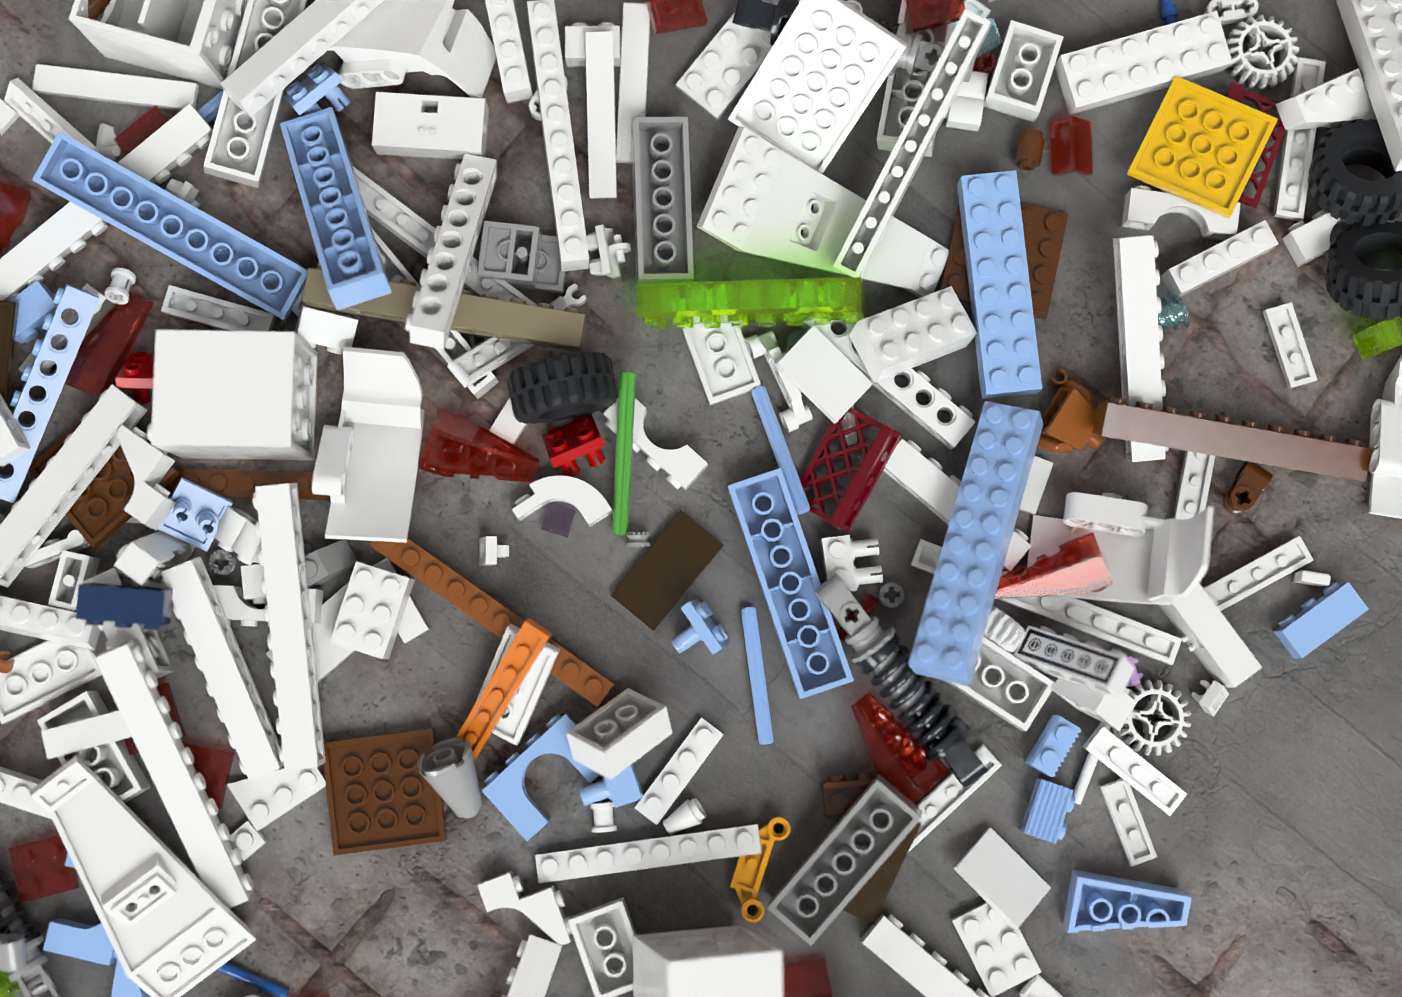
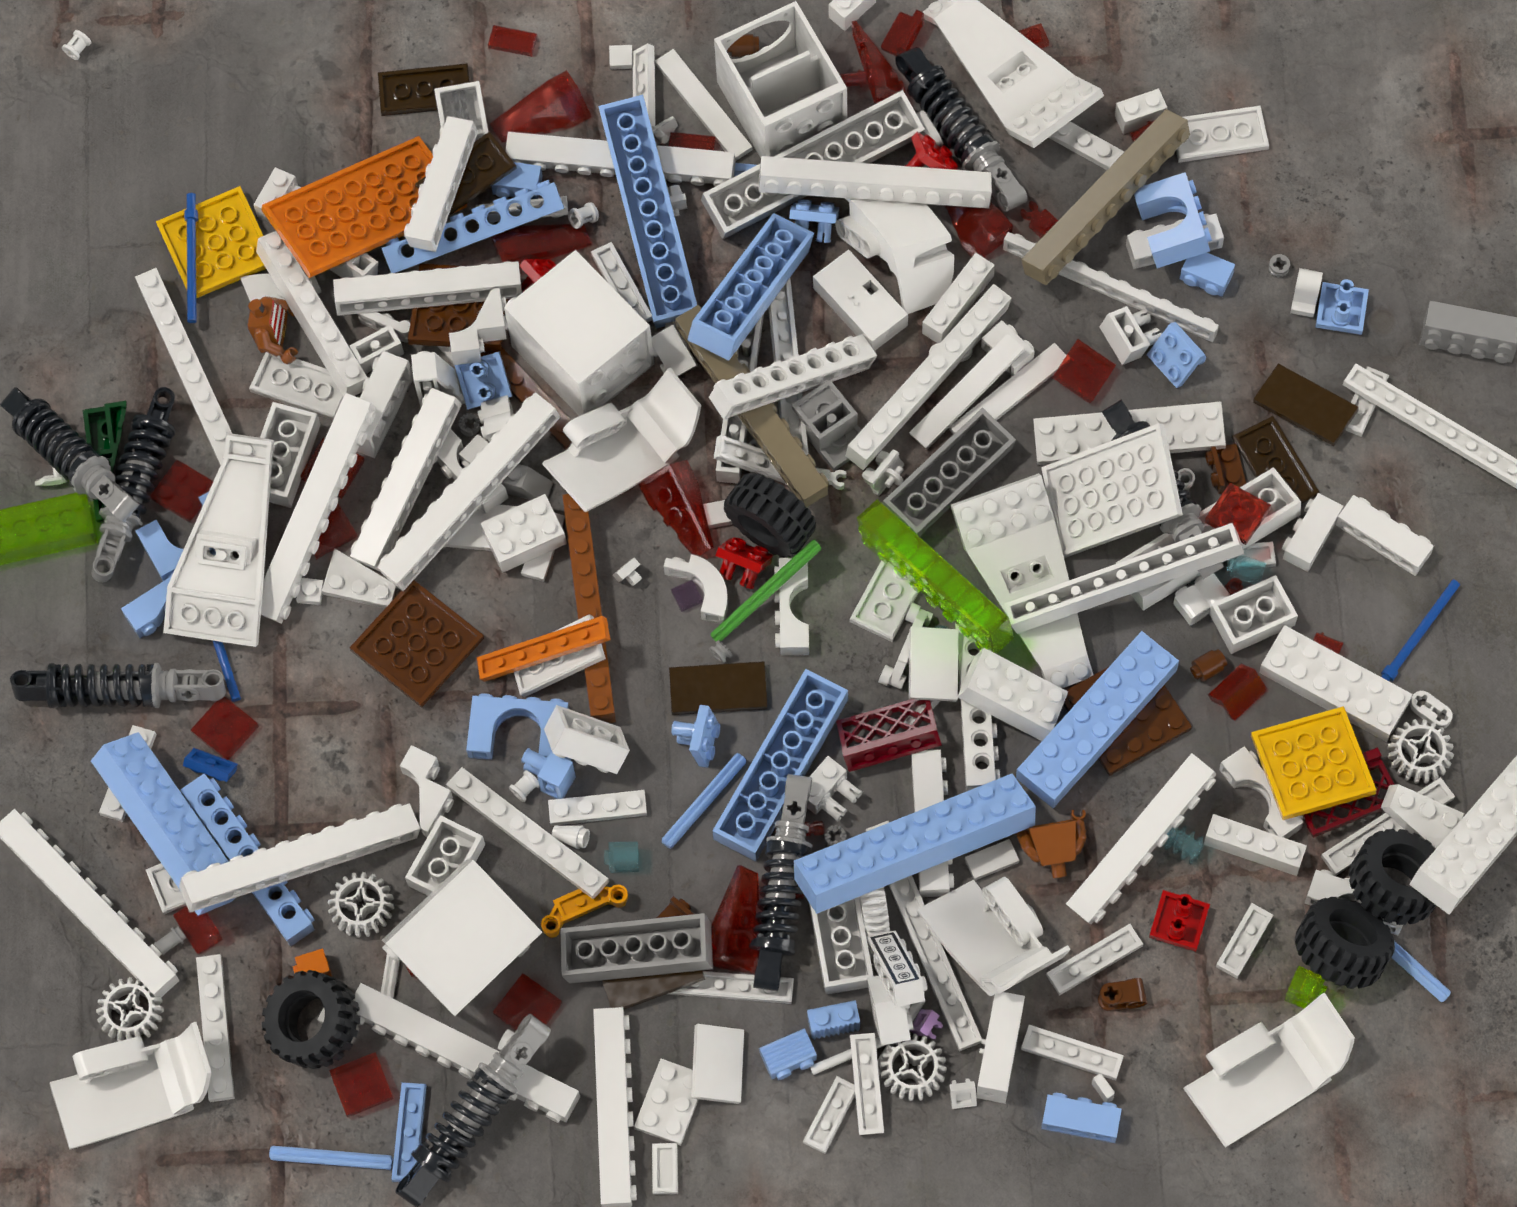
camera: 50 degrees right, 15 degrees down
white tile [41,710,132,759] -> none
dark blue brick [76,582,173,630] -> none
light grey cone [417,738,482,818] -> none
light blue axle [752,386,810,515] -> none
clear red wedge [995,532,1113,599] -> none
light blue wedge [1063,870,1192,933] -> none
brick [1092,396,1373,482] -> none
none -> clear light blue brick [604,842,639,873]
none -> red plate [1149,890,1210,952]
none -> clear red pin [1313,632,1344,654]

